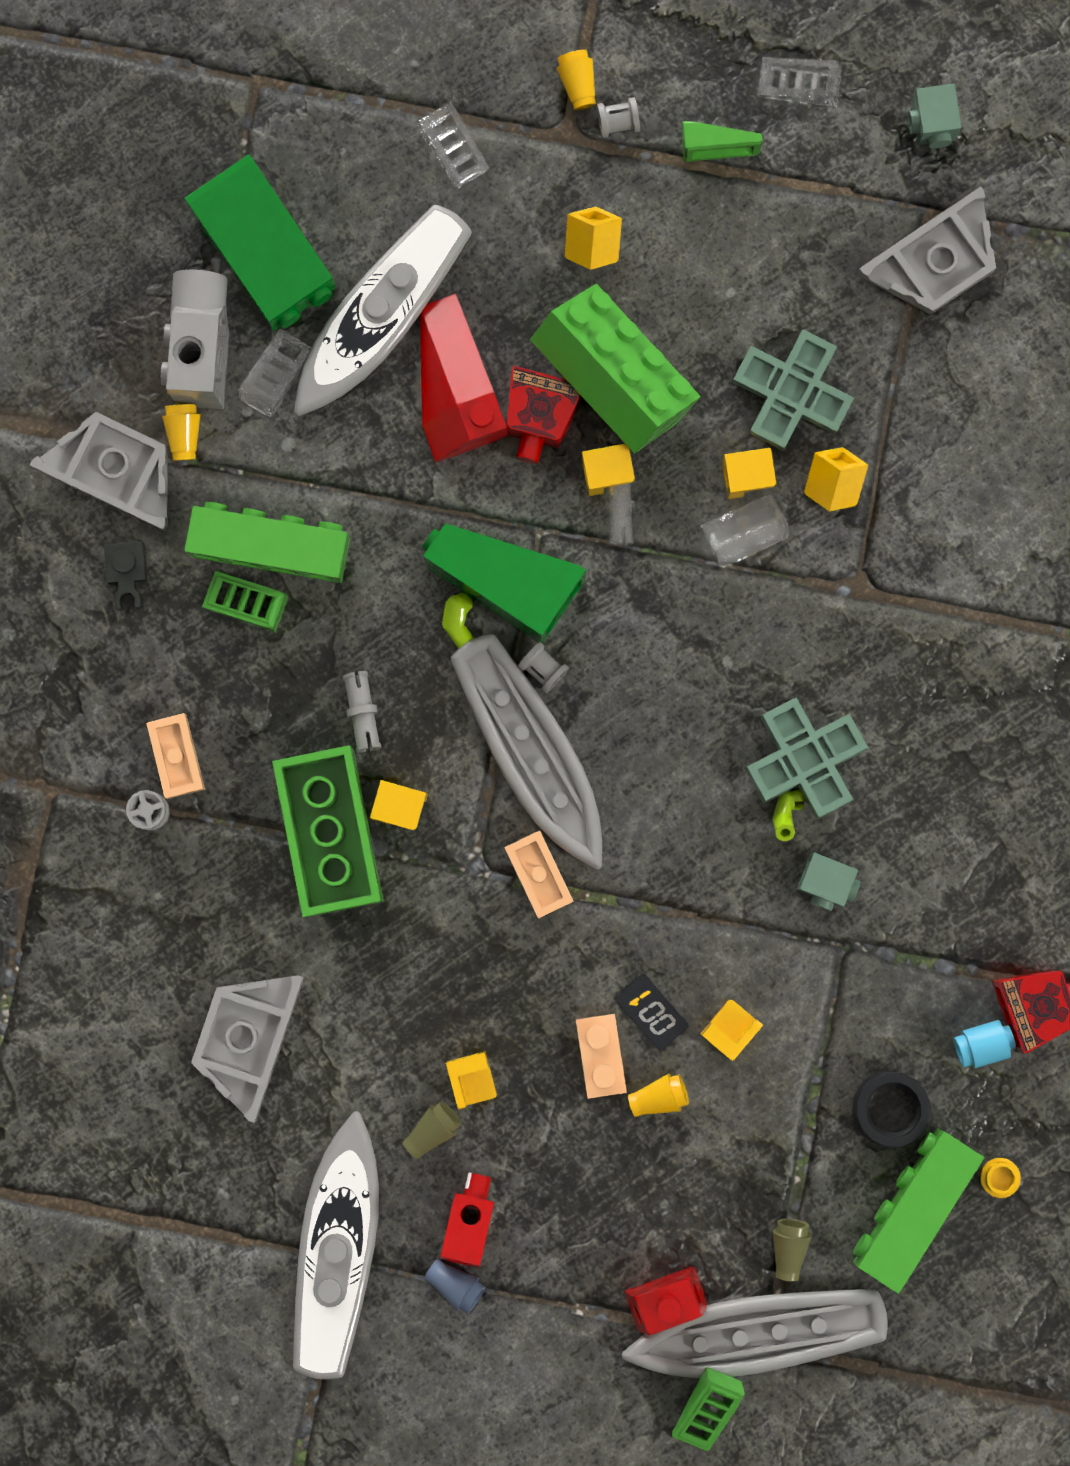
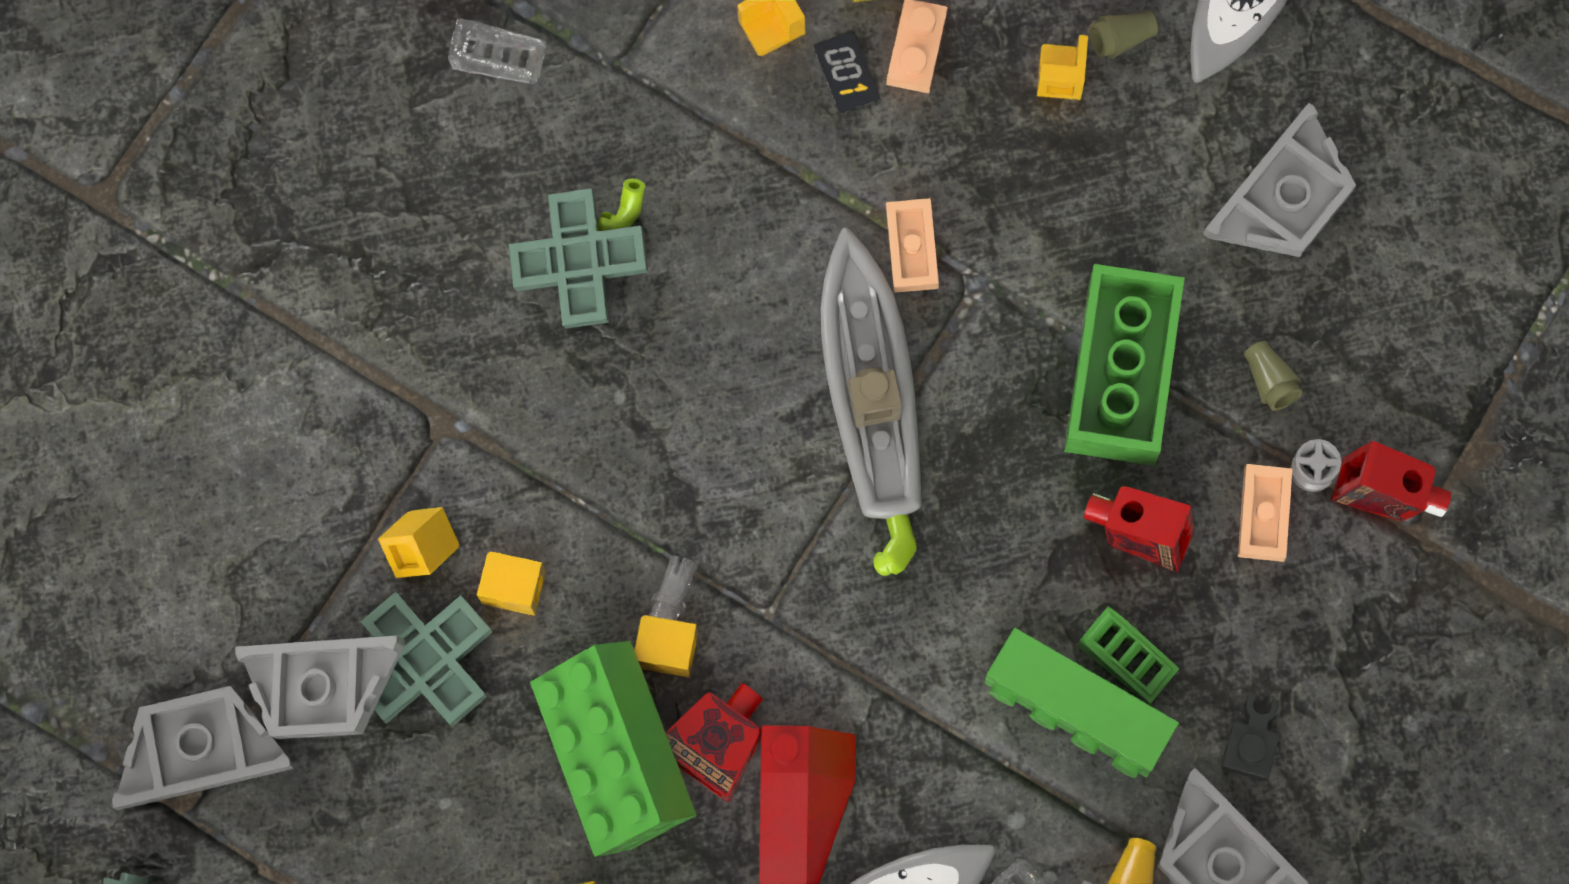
camera: 160 degrees left, 10 degrees down
light grey pin [343,671,381,753] -> none
yellow panel [370,780,428,830] -> none
green slope [422,523,586,644] -> none
light grey bush [518,642,569,694] -> none
clear slope [701,494,790,568] -> none
sand green brick [796,852,861,911] -> none
none -> light grey wing [235,636,405,739]
none -> clear slope [448,18,547,85]
none -> dark tan brick [847,367,901,428]
none -> red torso [1084,486,1195,573]
none -> olive cone [1244,341,1303,411]
none -> red torso [1331,441,1451,521]

